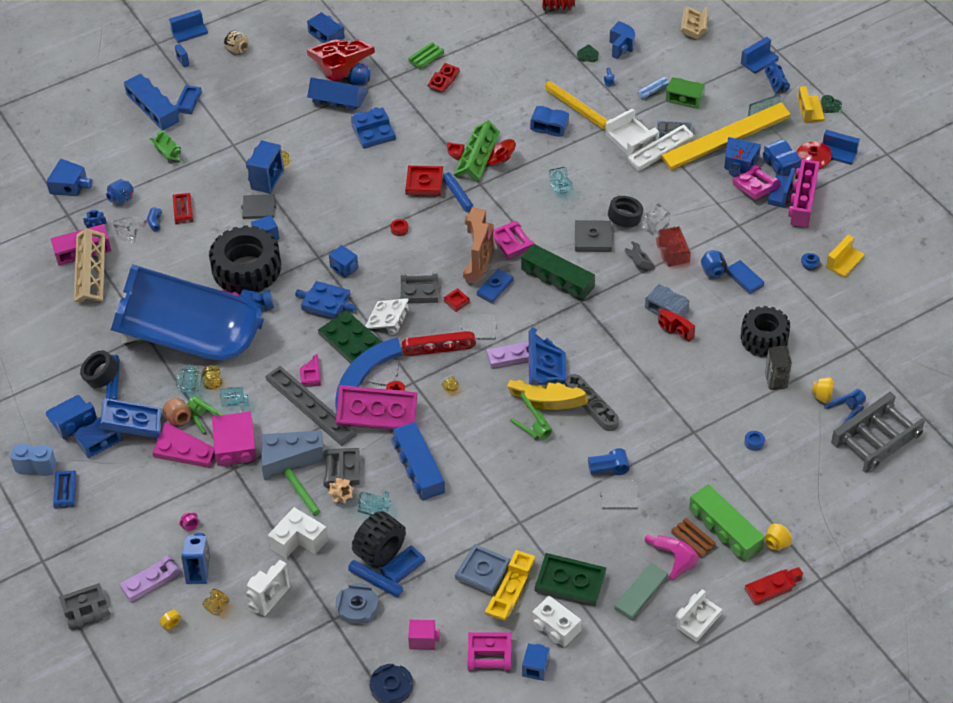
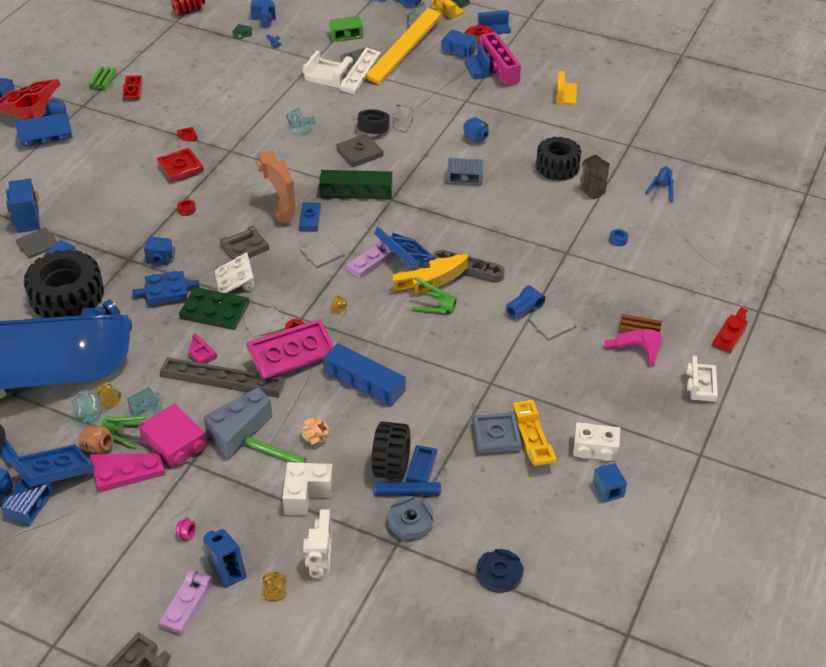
camera: 35 degrees left, 5 degrees down
blue tile [53,470,77,509] -> none
yellow tile [159,610,181,630] -> none
dark grey plate [323,448,360,488] -> none
blue tile [335,337,402,414] -> none
blue plate [351,107,396,149] -> none
clear light blue bracket [358,491,391,515] -> none
red beam [401,331,476,356] -> none
dark pink brick [408,619,440,650] -> none
blue axle [443,172,473,212] -> none
red tile [444,288,470,312] -> none
bright green fence [453,120,500,181] -> none
dark pink plate [467,632,511,671] -> none
red dish [487,139,516,166] -> none
dark pink plate [494,221,535,259] -> none
blue brick [530,106,569,137] -> none
dark green plate [534,553,607,606] -> none
yellow axle [545,81,609,130] -> none
sand green tile [614,563,668,620] -> none
dark grey plate [625,241,654,270] -> none
light blue axle [638,77,669,99] -> none
clear red brick [656,226,691,267] -> none
red slope [658,309,695,342] -> none
bright green brick [689,484,765,561] -> none
blue torso [724,137,761,177] -> none
blue tile [726,260,764,294] -> none
dark pink plate [733,165,781,200] -> none
yellow cone [765,524,792,551] -> none
blue plate [801,253,820,270] -> none
yellow cone [812,377,834,404] -> none
dark grey fence [831,392,925,473] -> none

